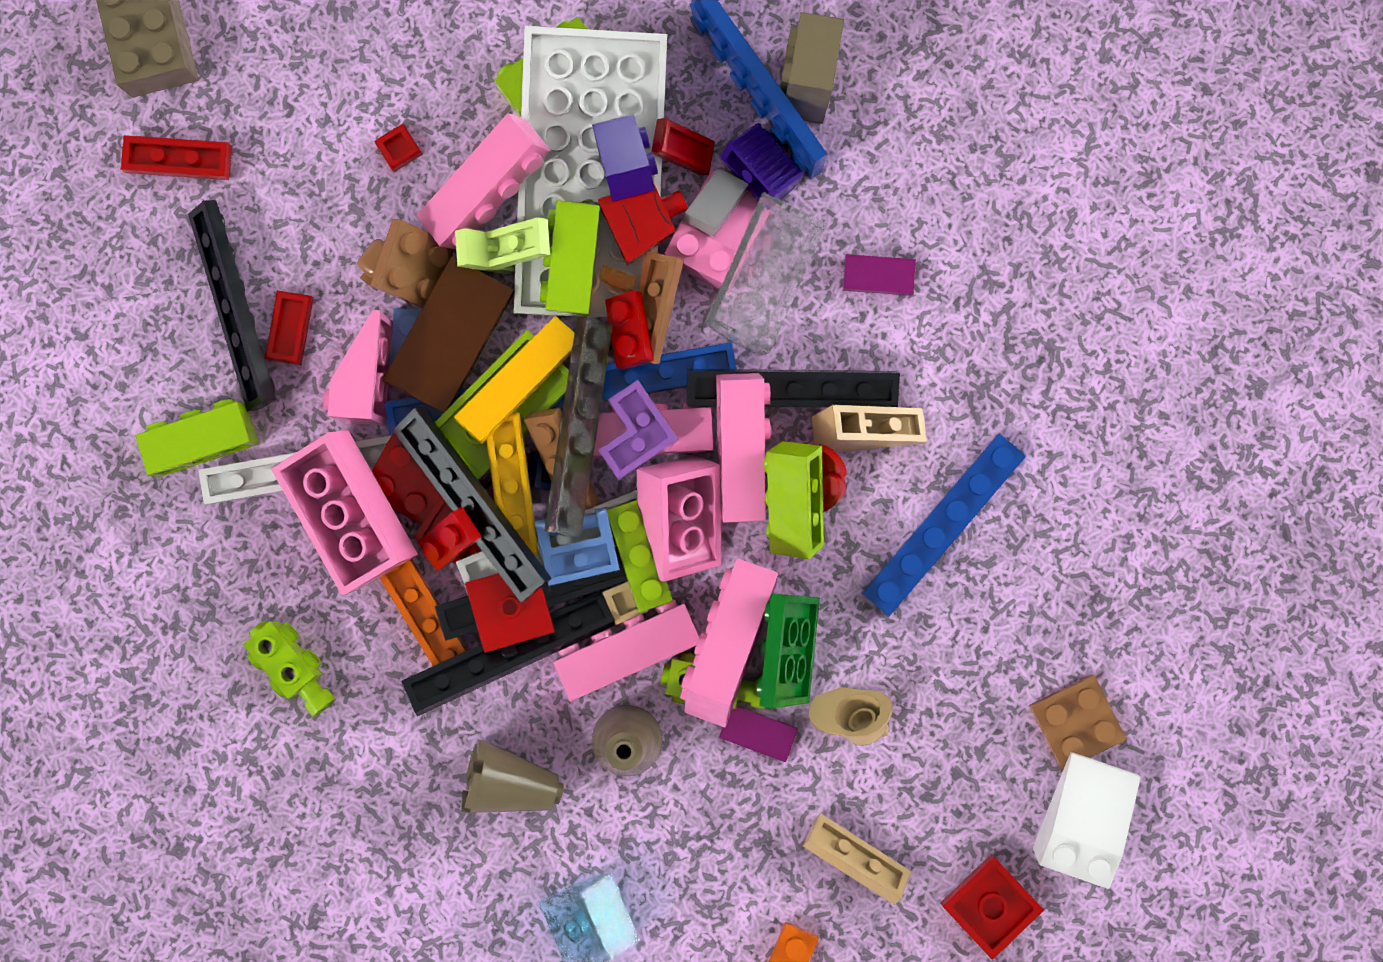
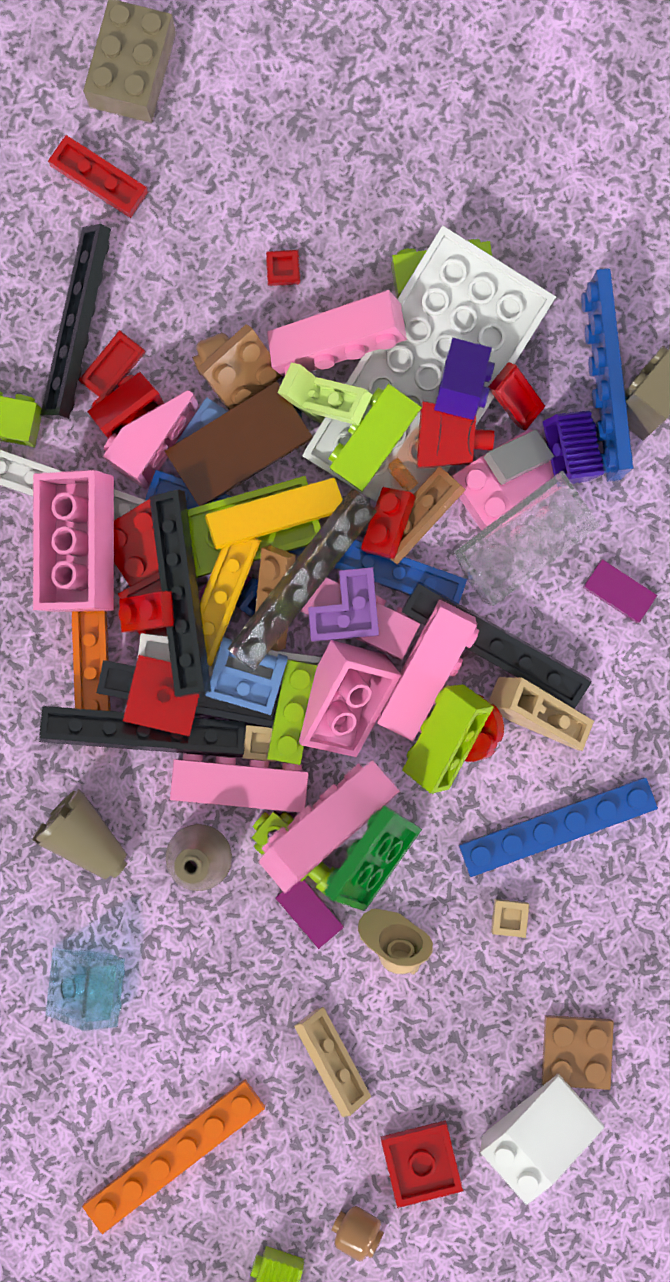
camera: 25 degrees right, 0 degrees up
none -> red slope [87,372,164,439]
none -> tan plate [491,899,529,938]

